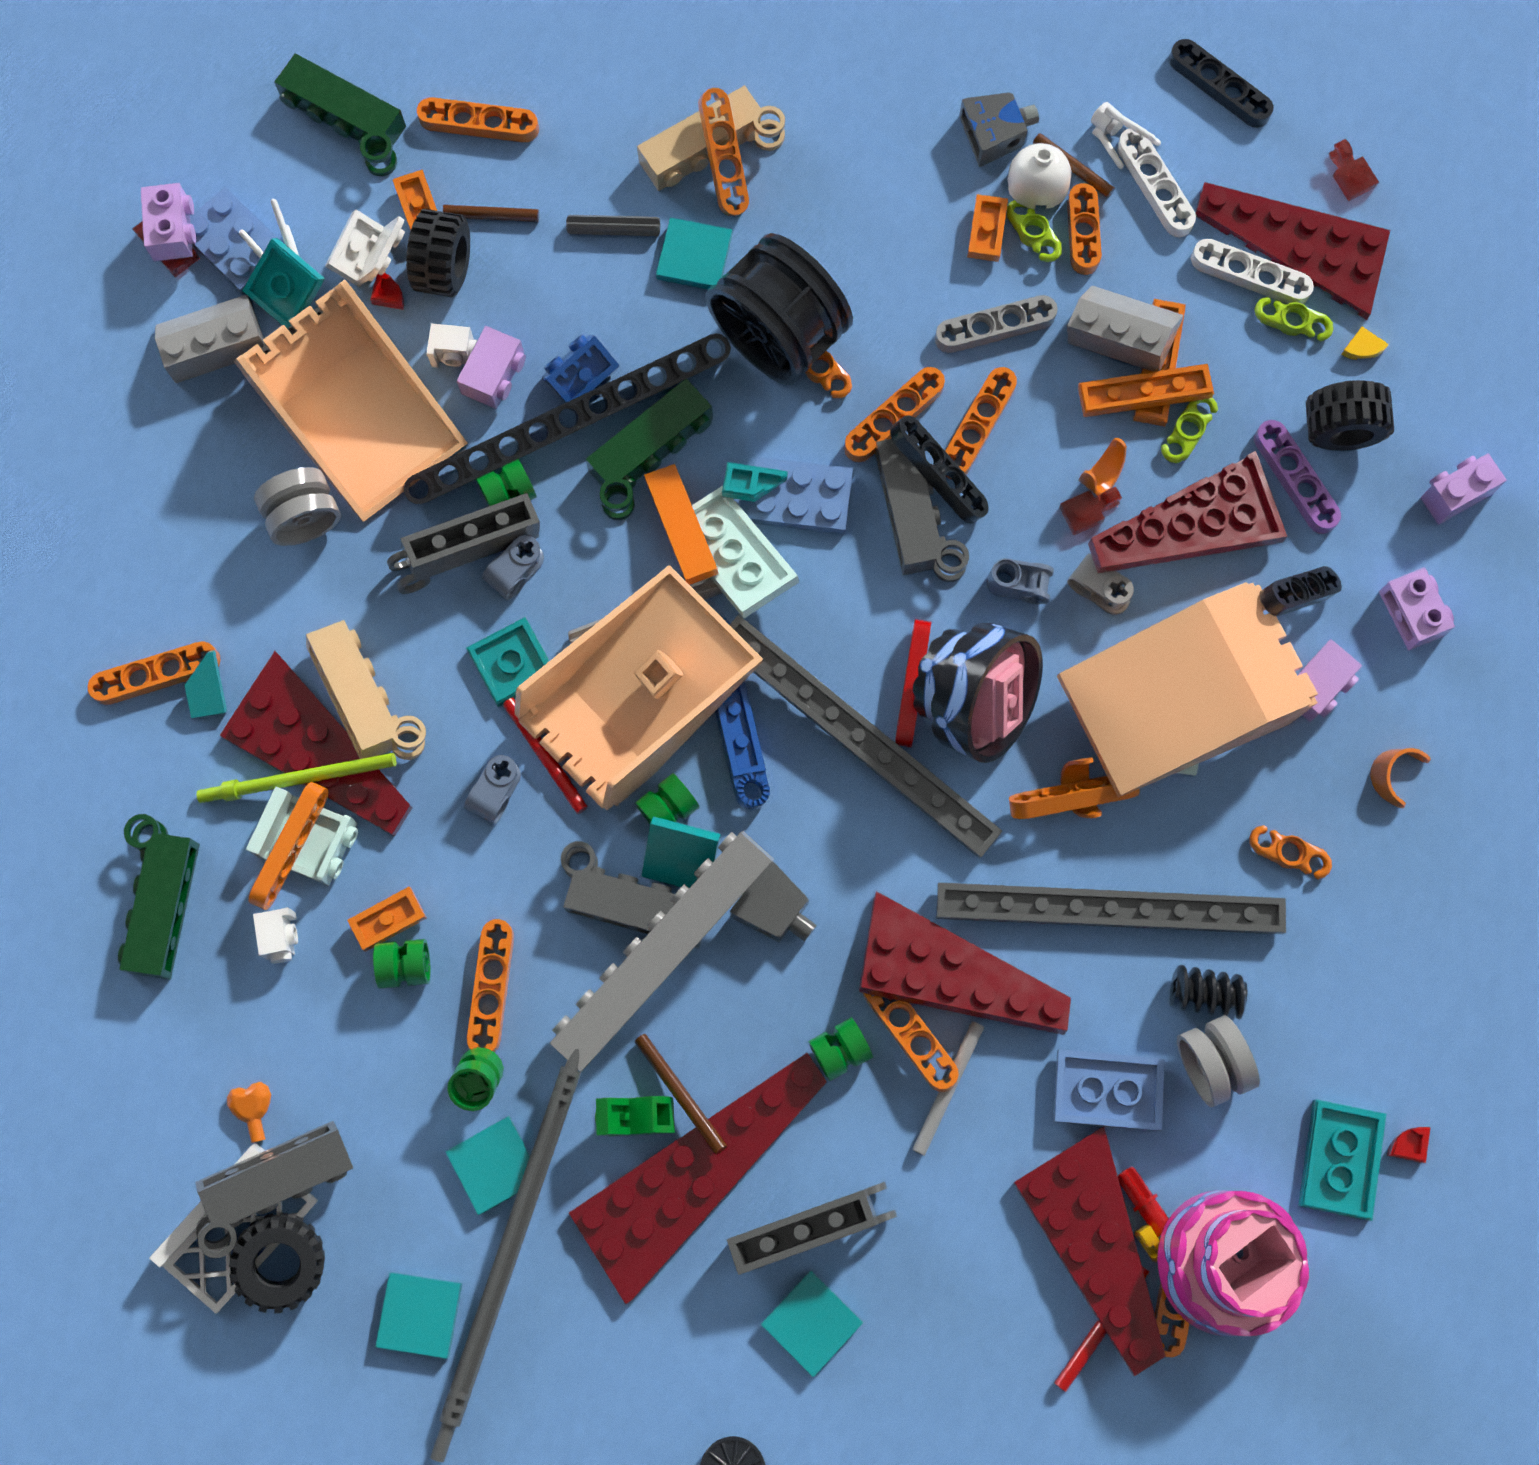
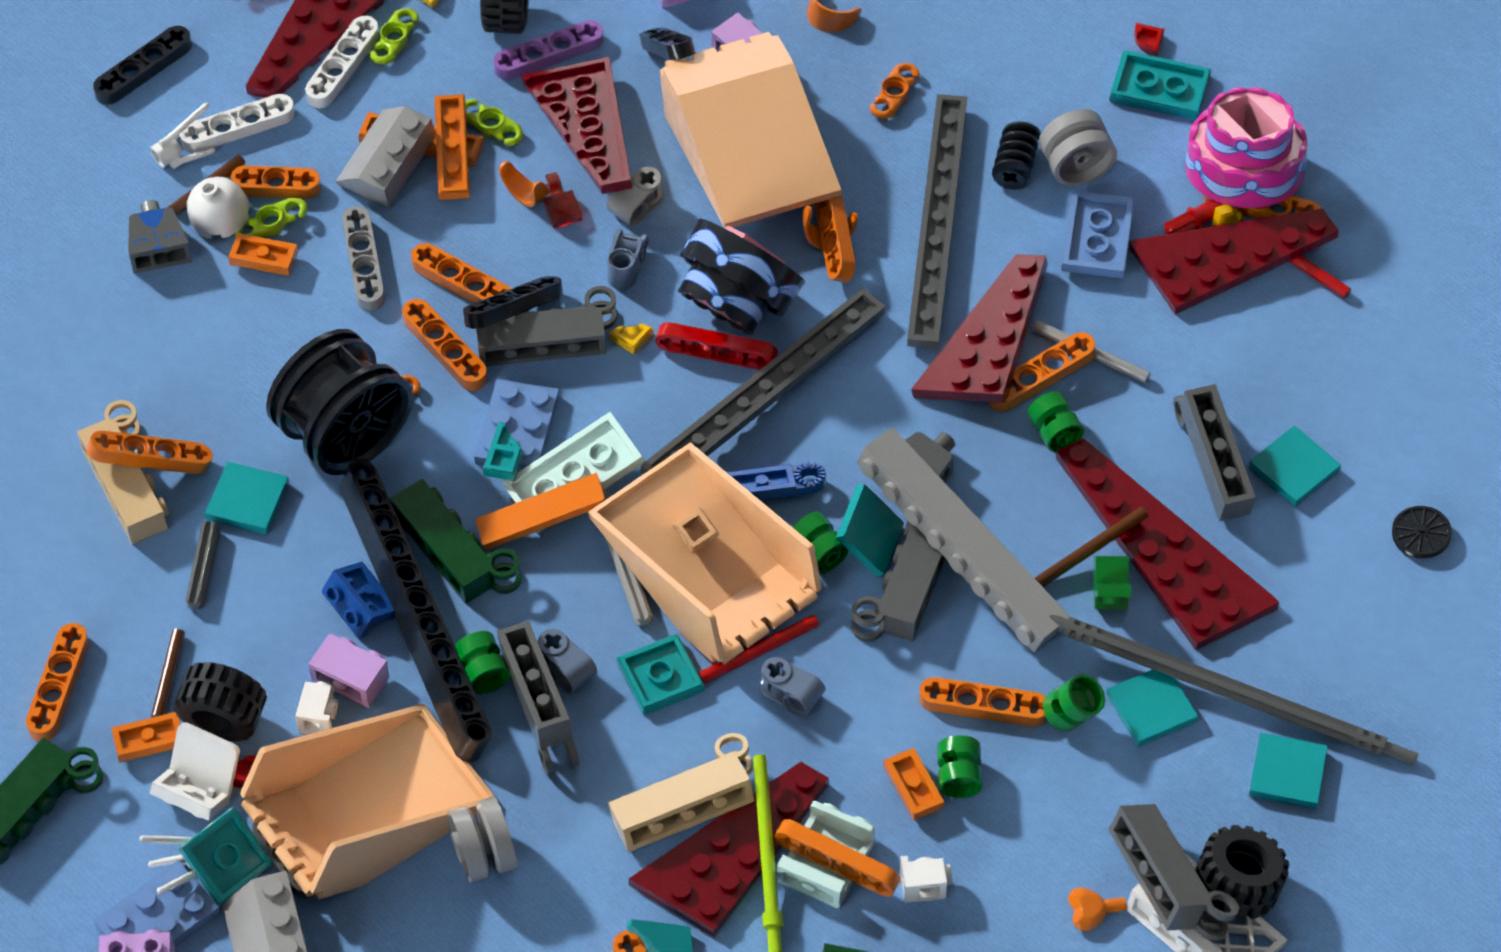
camera: 85 degrees left, 20 degrees down
none -> yellow tile [609,324,654,355]

